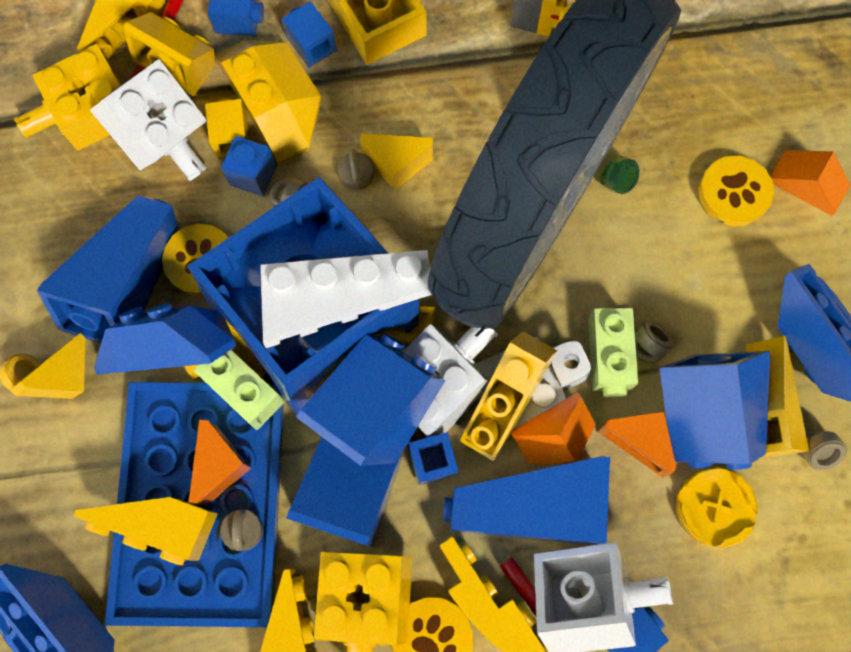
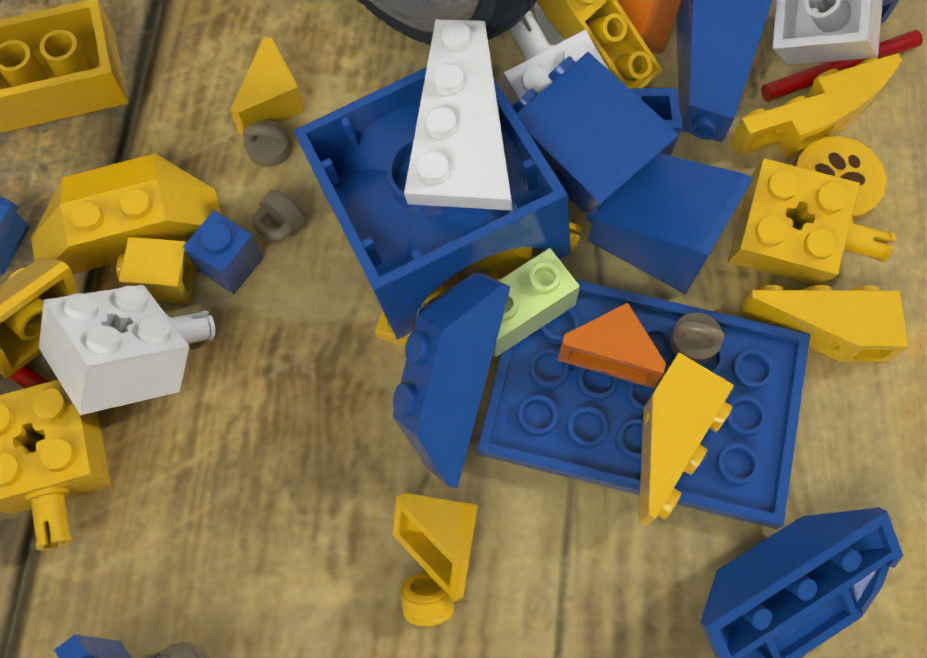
camera: 80 degrees left, 5 degrees down
blue slope [37,195,178,343] -> none
yellow tile [162,223,229,297] -> none
blue brick [281,1,337,68] -> none

